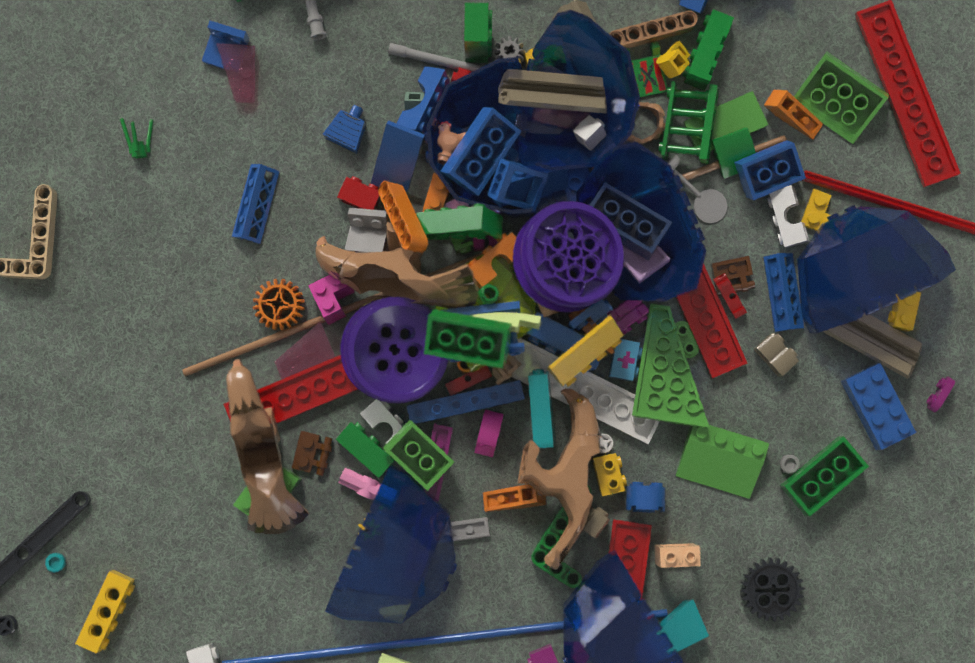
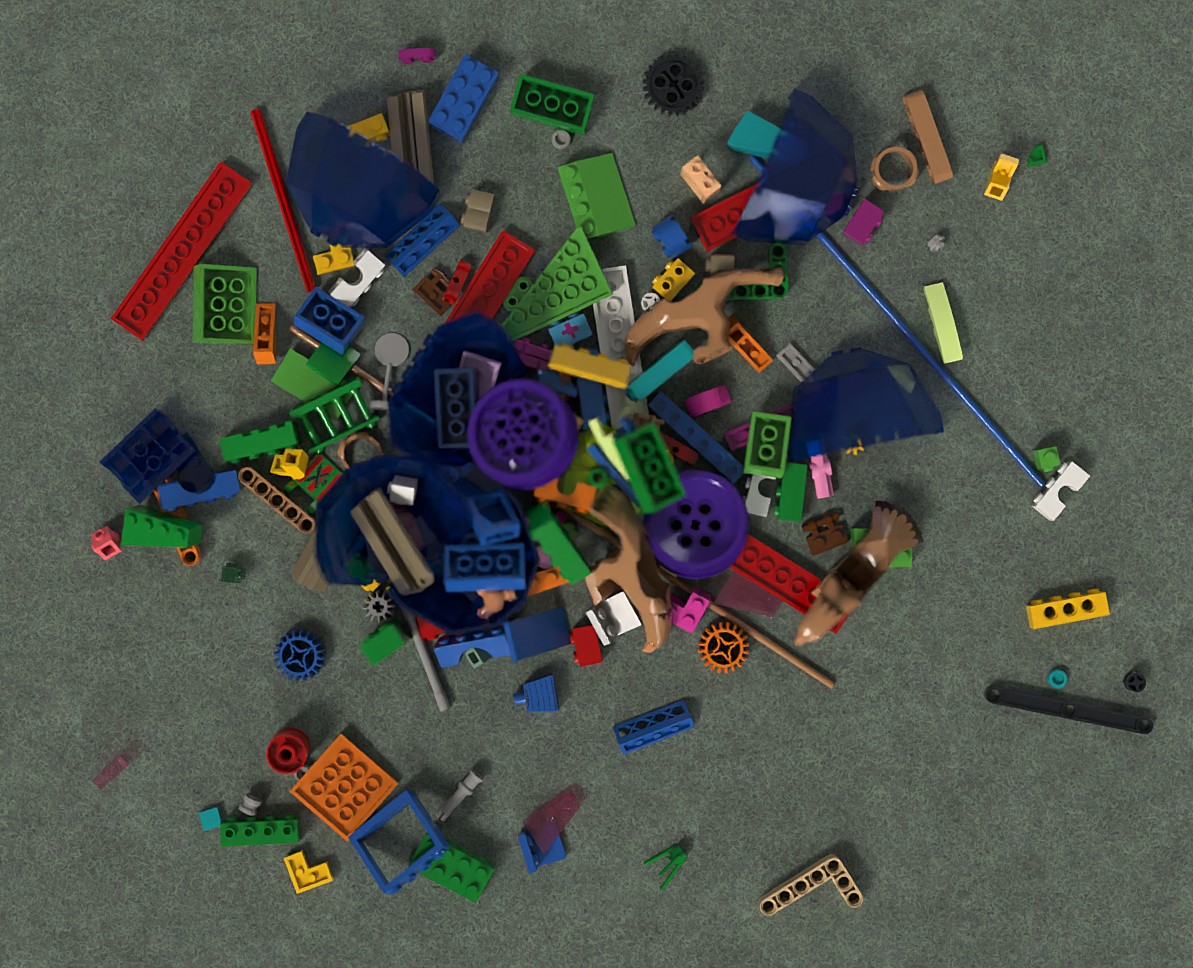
camera: 125 degrees left, 5 degrees up
orange beam [379,181,428,253] -> none

